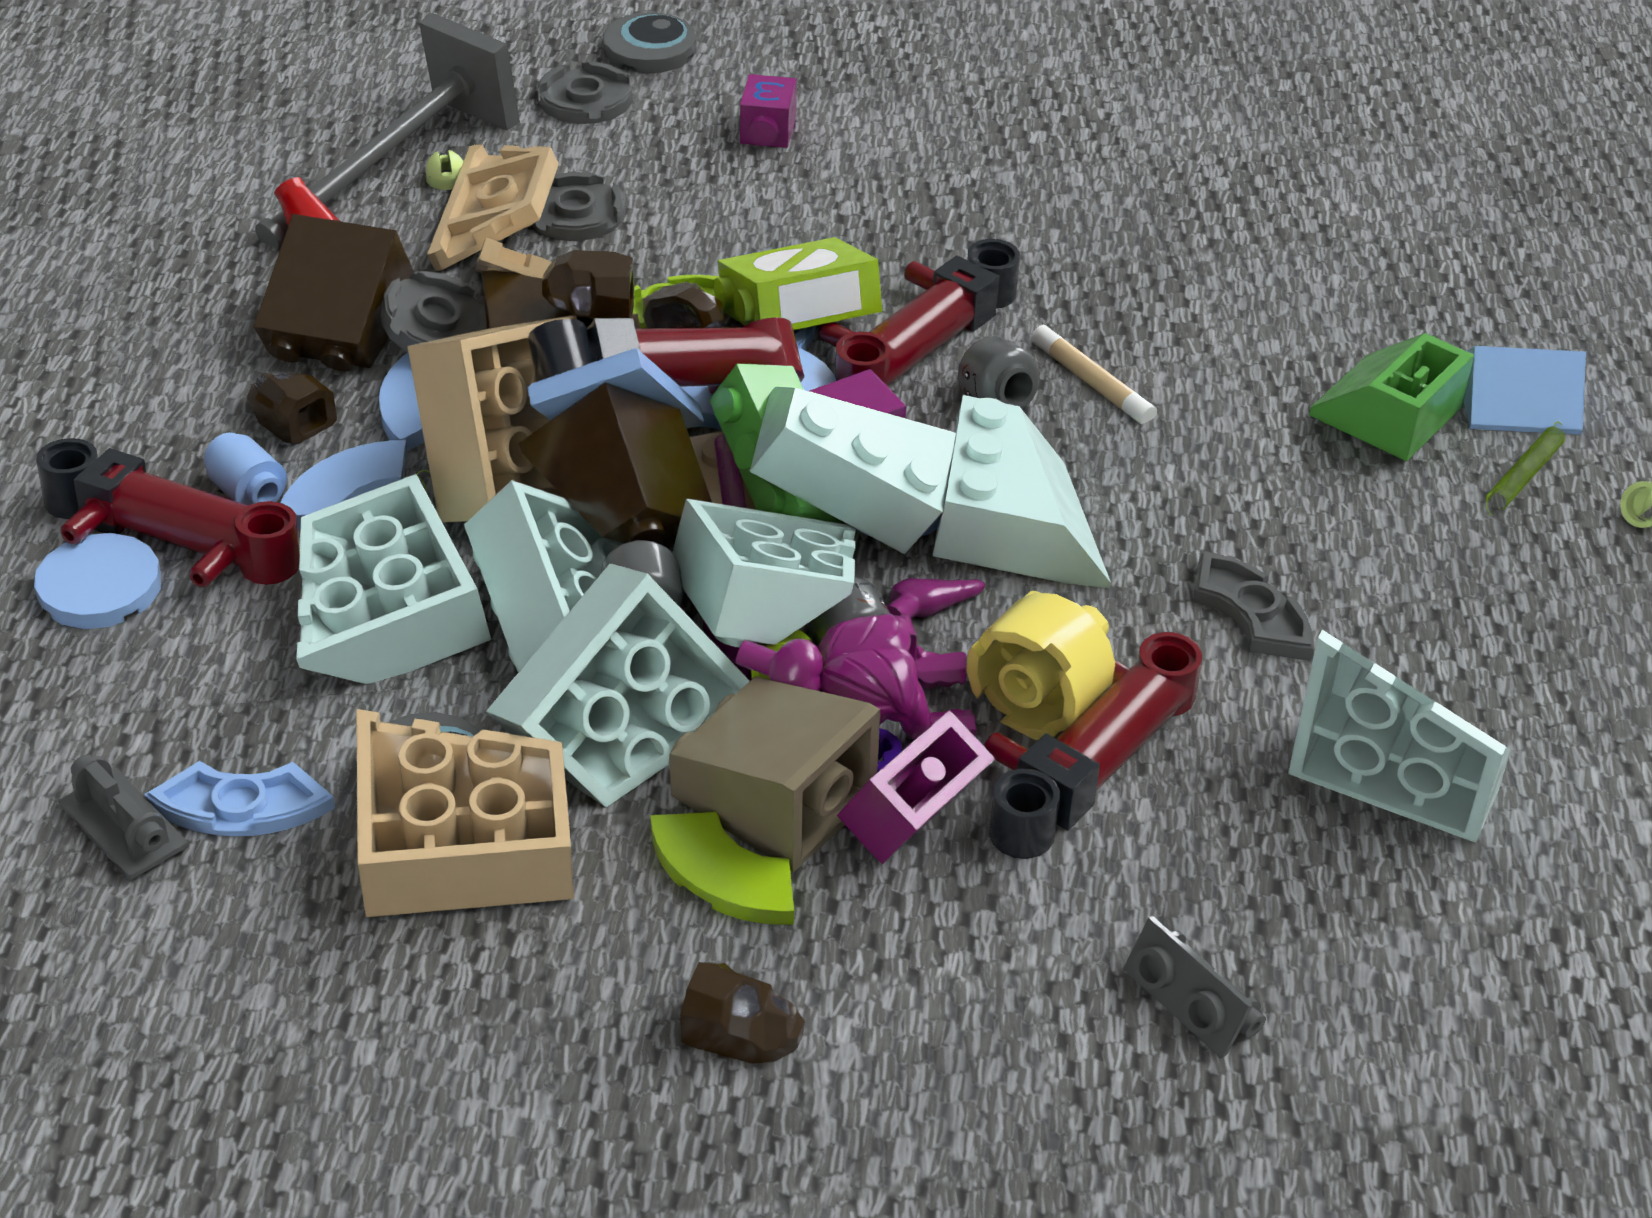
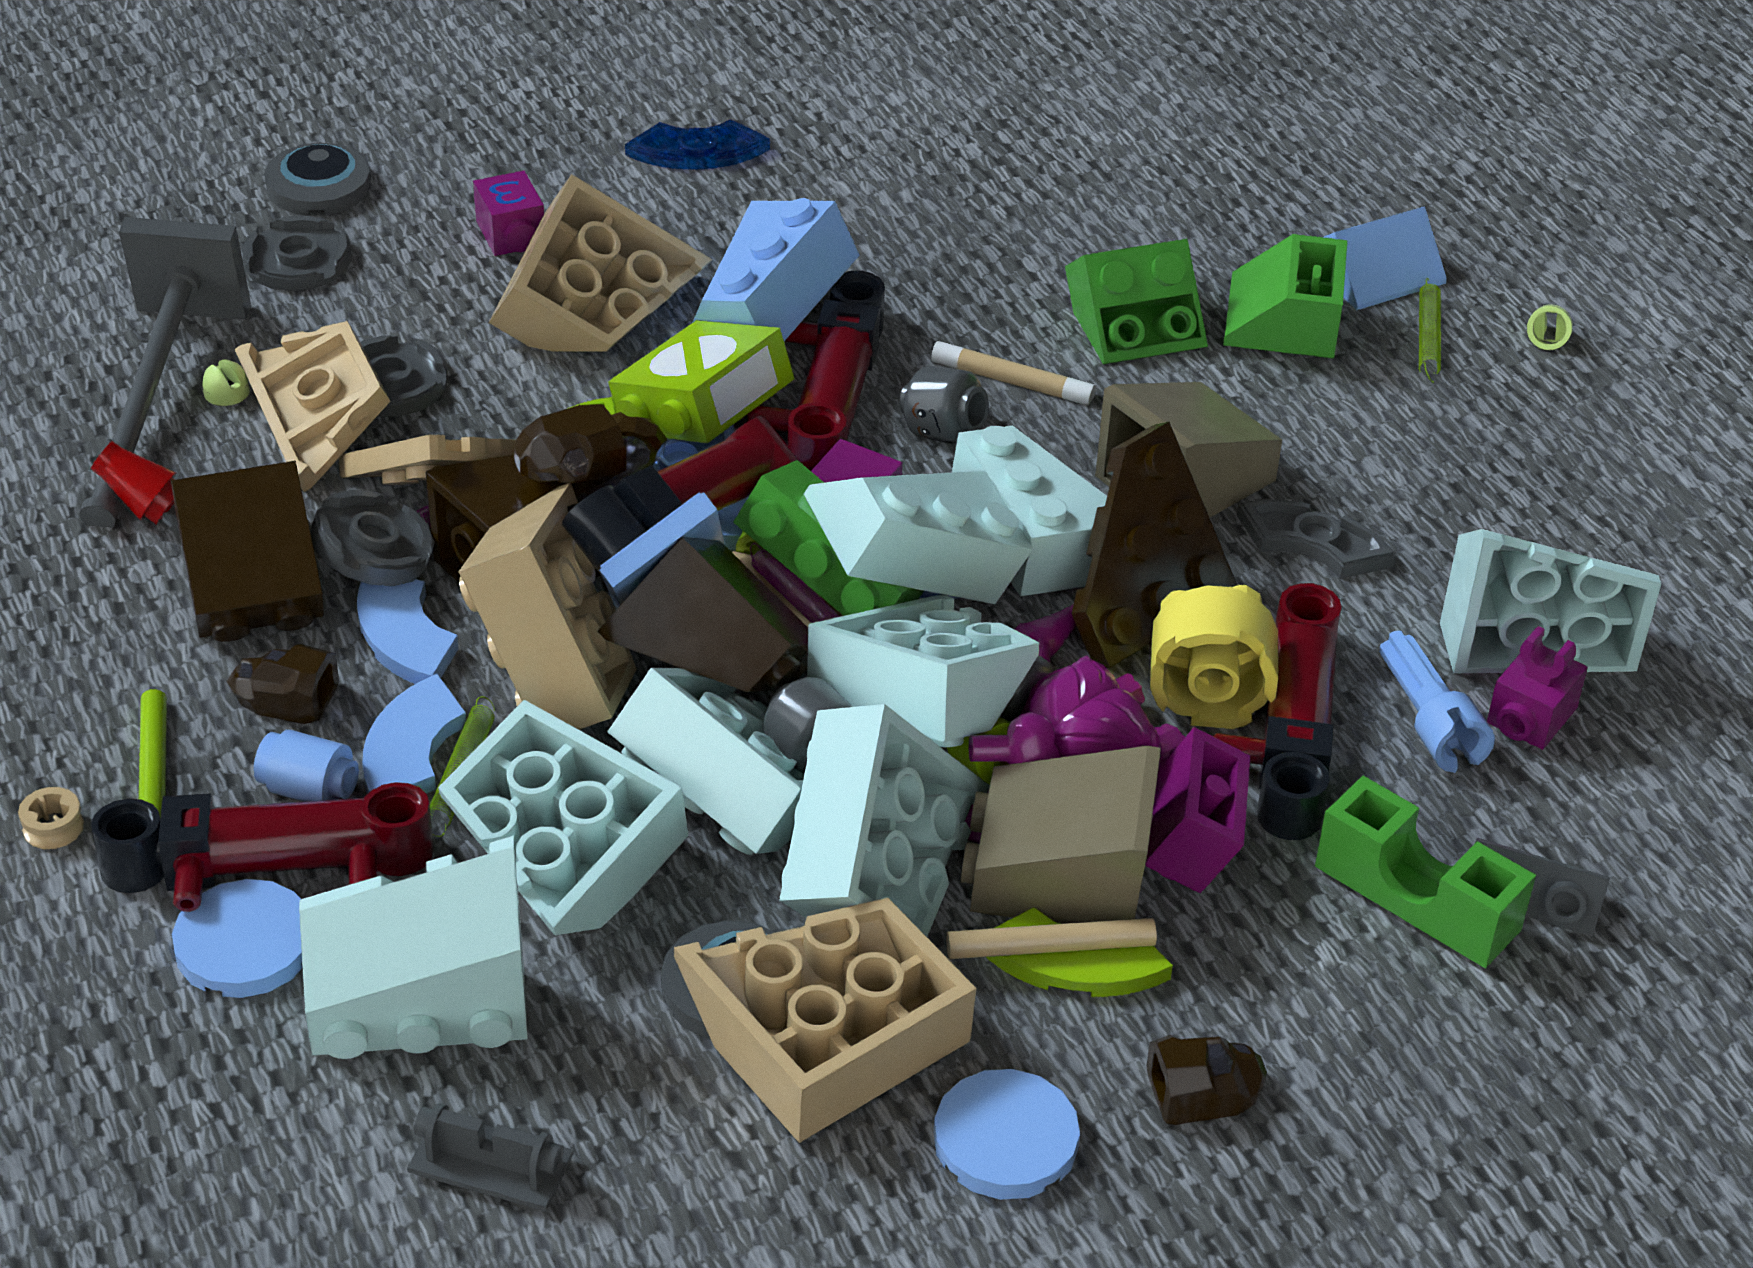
camera: 30 degrees left, 0 degrees up
light blue tile [144,761,335,836] -> none
none -> tan bush [18,787,84,849]
none -> lime bar [138,689,167,819]
none -> light aqua wedge [299,836,528,1059]
none -> tan wedge [489,174,712,352]
none -> clear blue tile [625,119,770,170]
none -> light blue wedge [692,198,860,341]
none -> light blue tile [934,1069,1080,1199]
none -> tan bar [946,918,1157,959]
none -> bright green slope [1065,238,1208,365]
none -> dark brown plate [1071,422,1237,668]
none -> dark tan slope [1095,382,1282,518]
none -> bright green arch [1315,776,1536,969]
none -> light blue piece [1379,630,1495,773]
none -> magenta brick [1487,626,1588,750]

